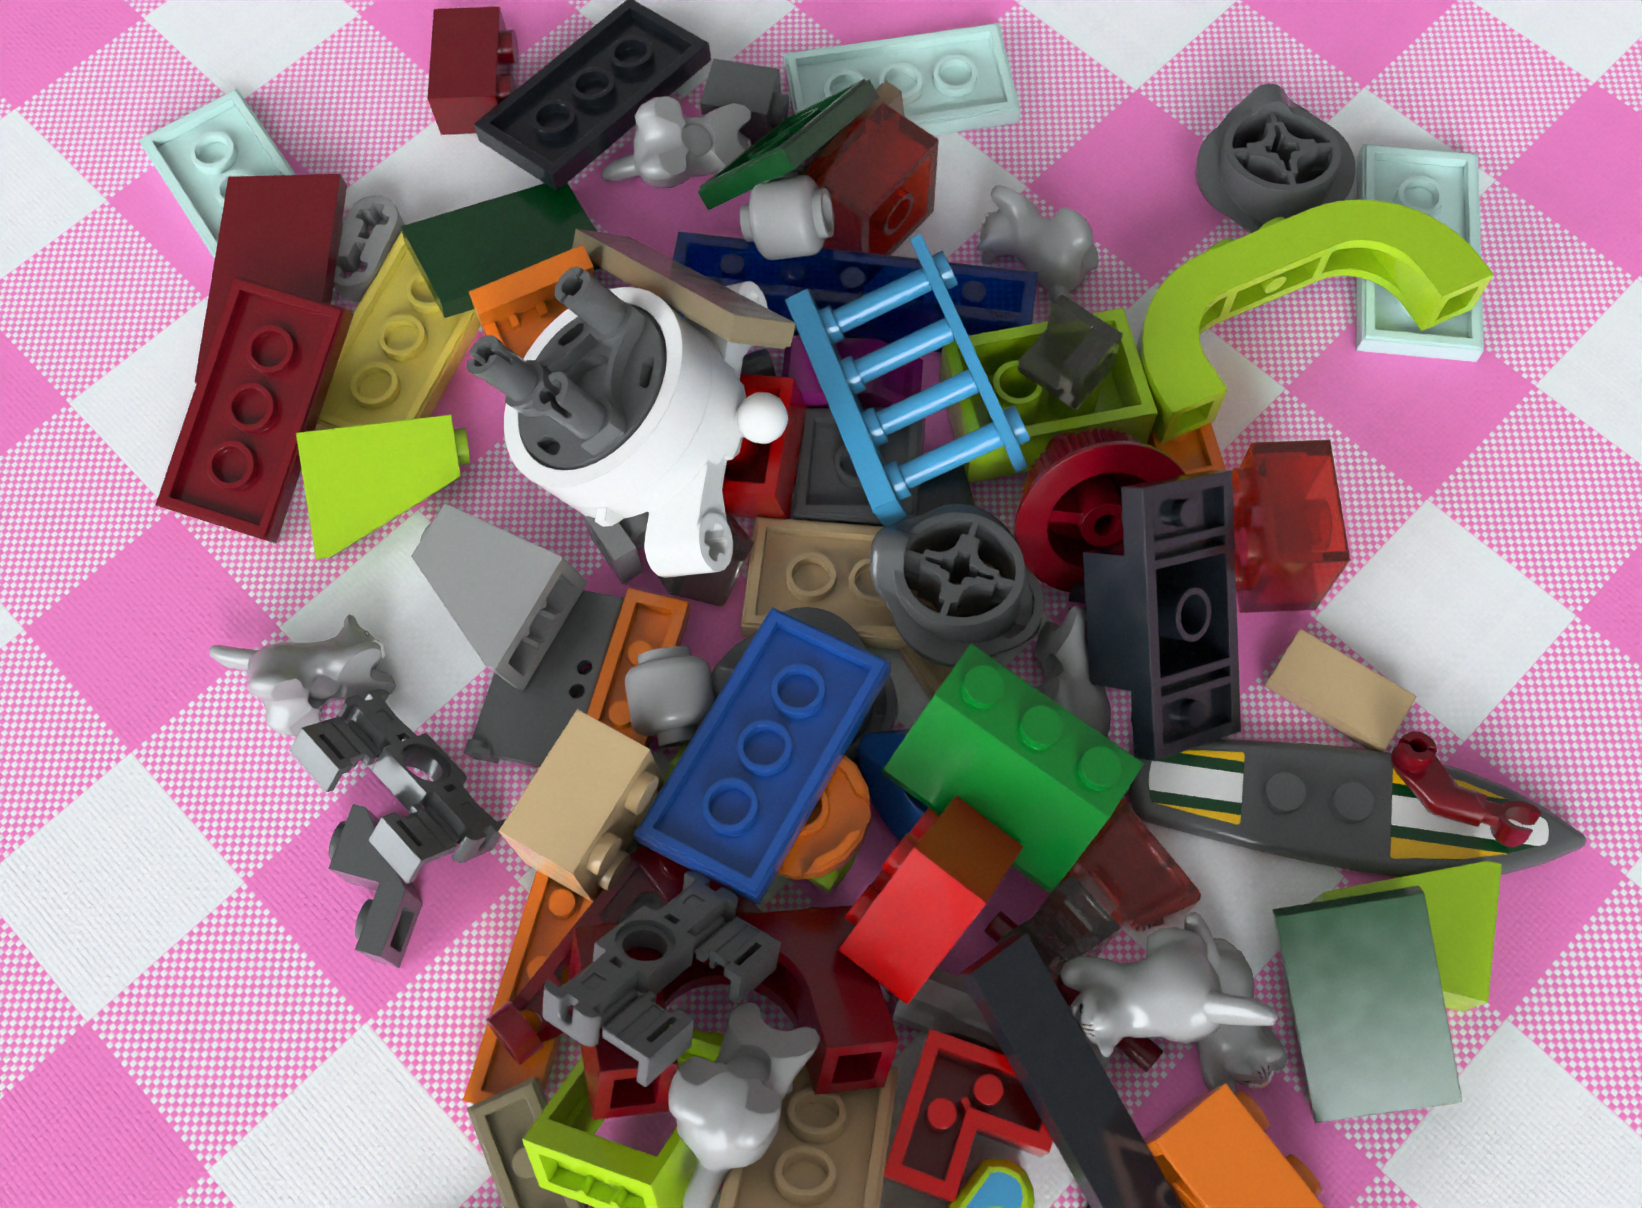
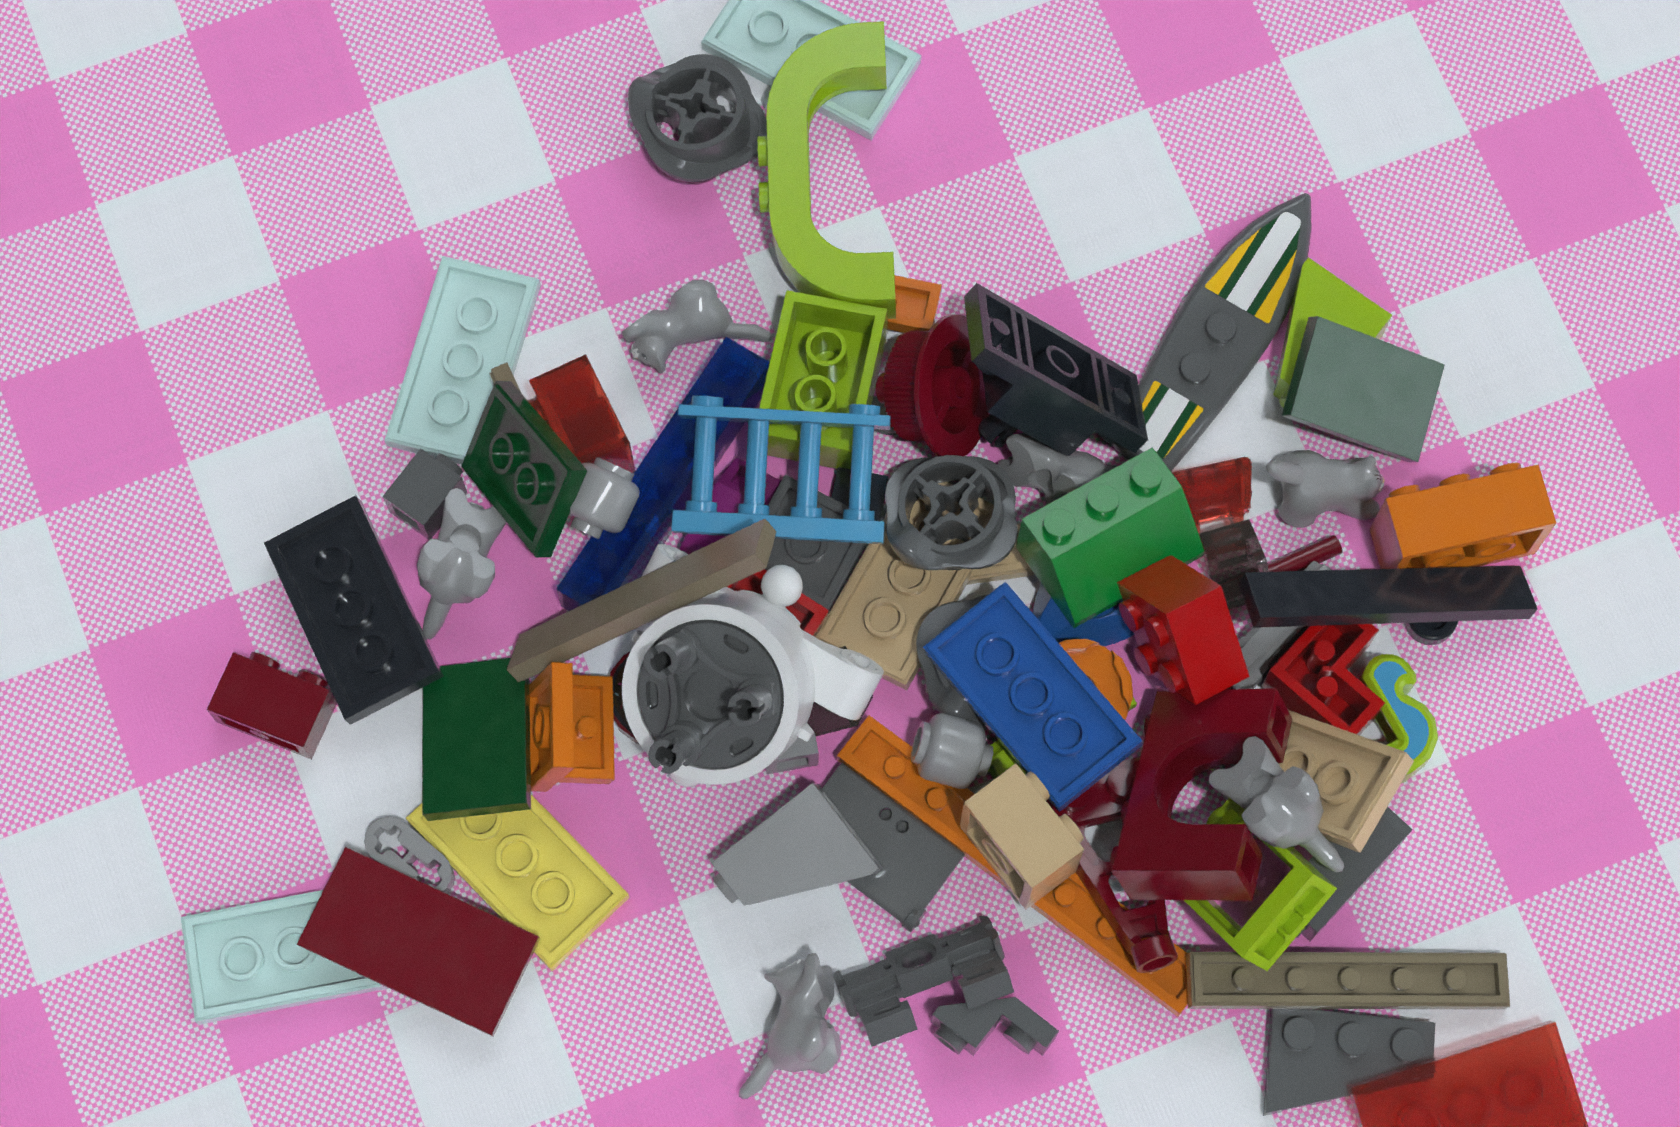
camera: 70 degrees left, 5 degrees up
dark red tile [155,275,354,543] -> none
lime slope [296,415,470,560] -> none
dark grey piece [542,871,781,1087] -> none
clear smoke panel [1018,294,1123,410] -> none
light grey animal [1060,927,1278,1057] -> none
clear red brick [1232,439,1350,613] -> none
tan tile [1264,628,1417,752] -> none
dark red arm [1391,731,1541,847] -> none

